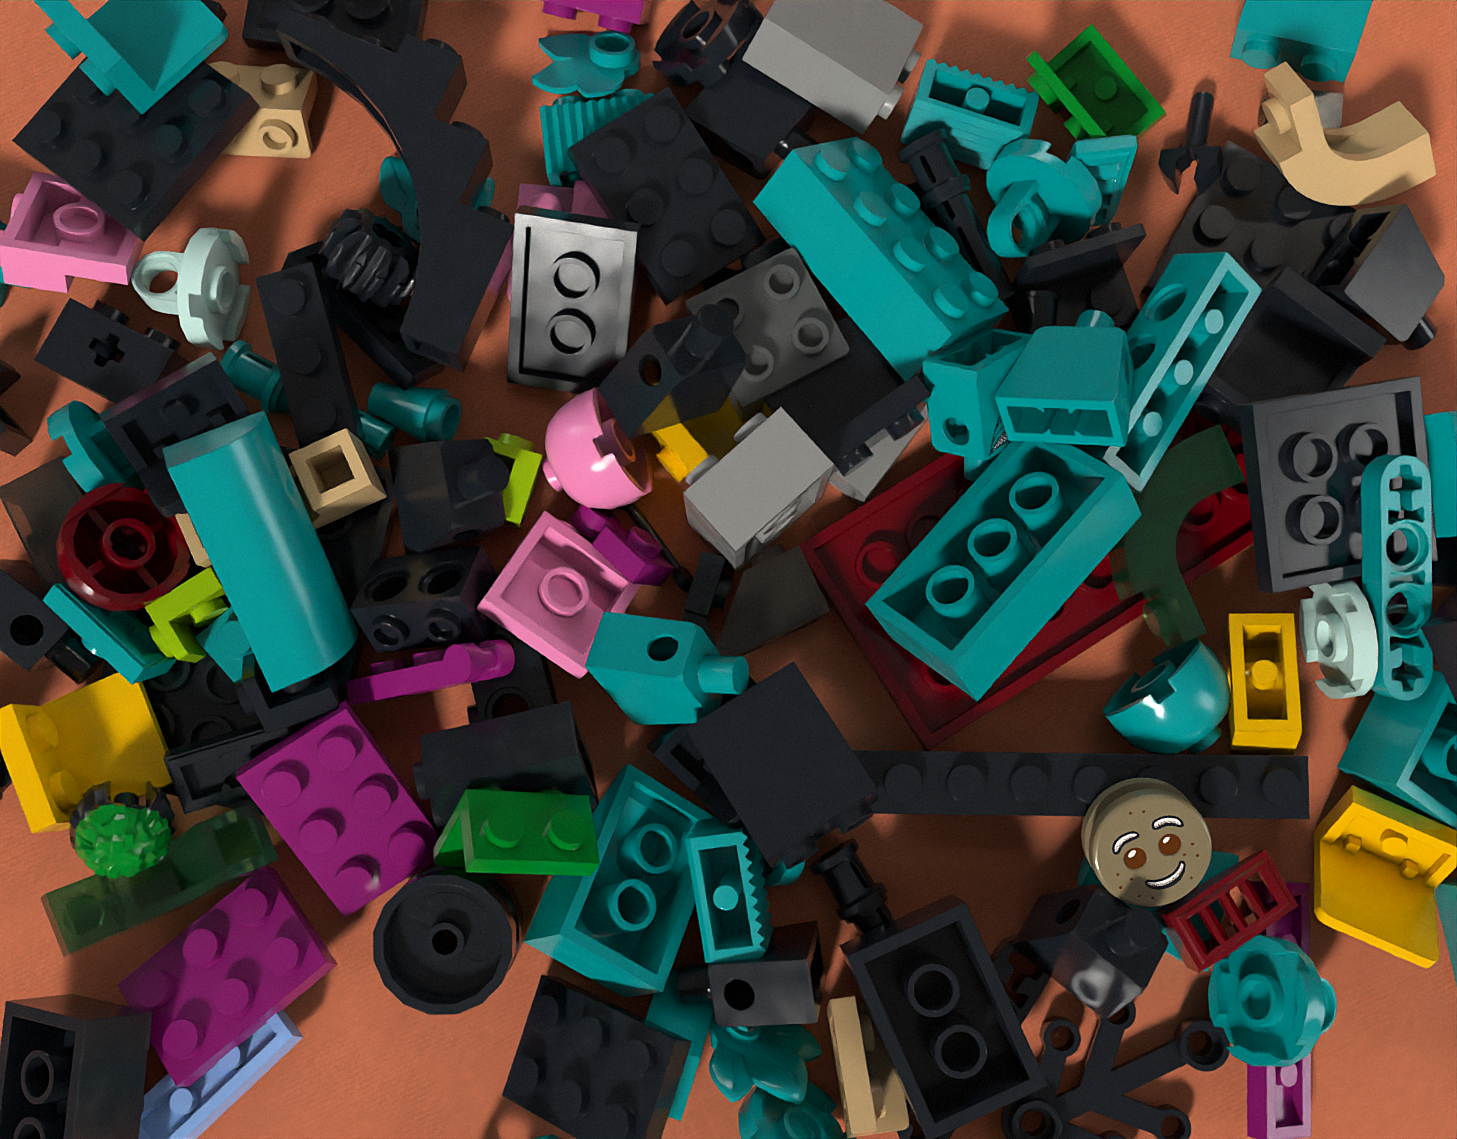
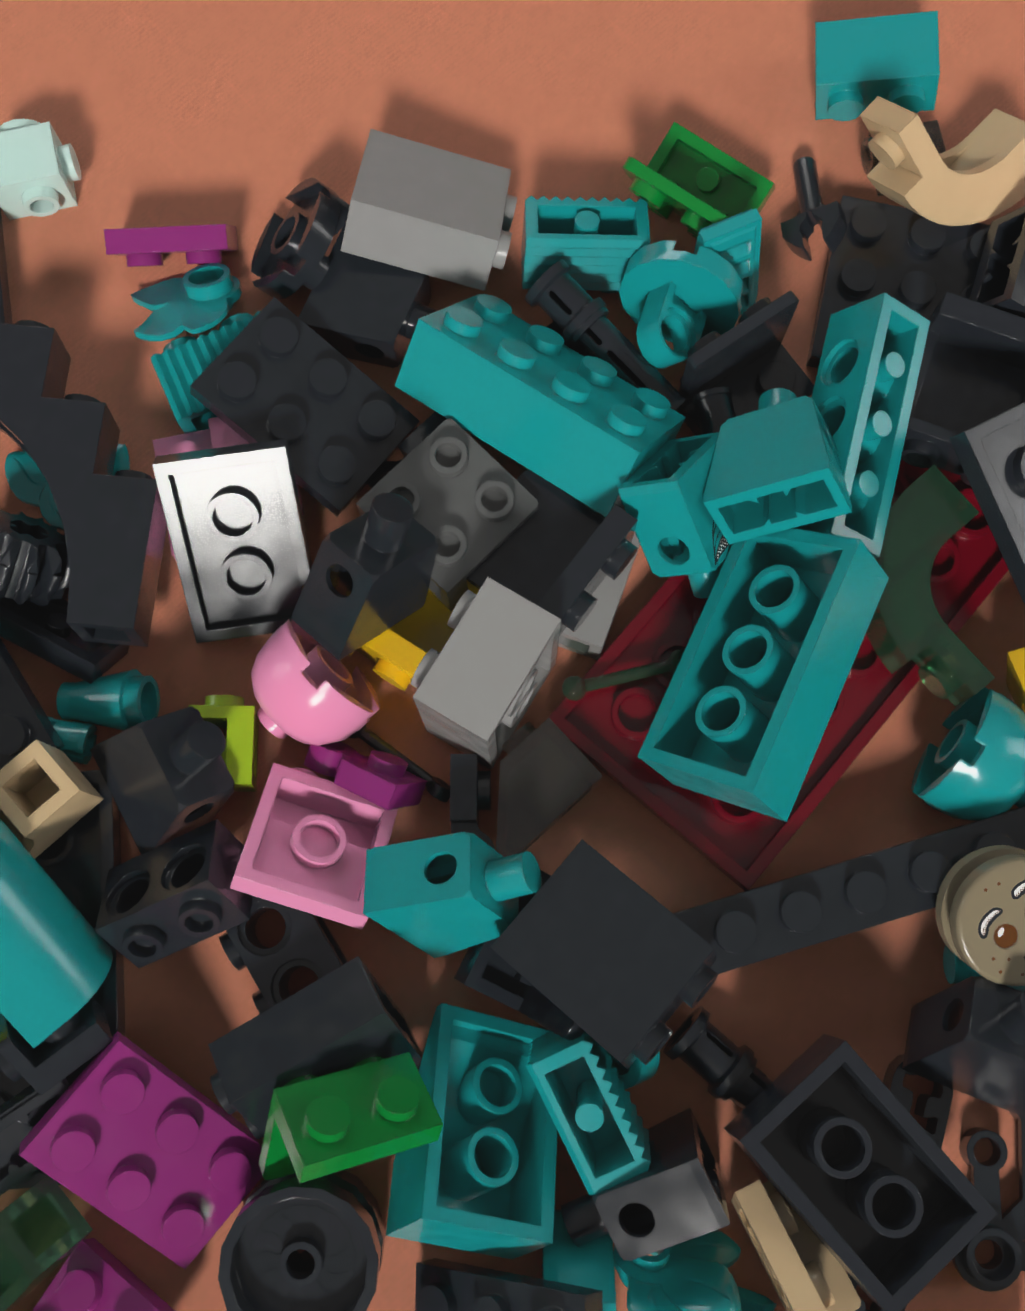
camera: 15 degrees left, 5 degrees down
magenta plate [346,639,515,705] -> none
none -> hinge [562,649,685,701]

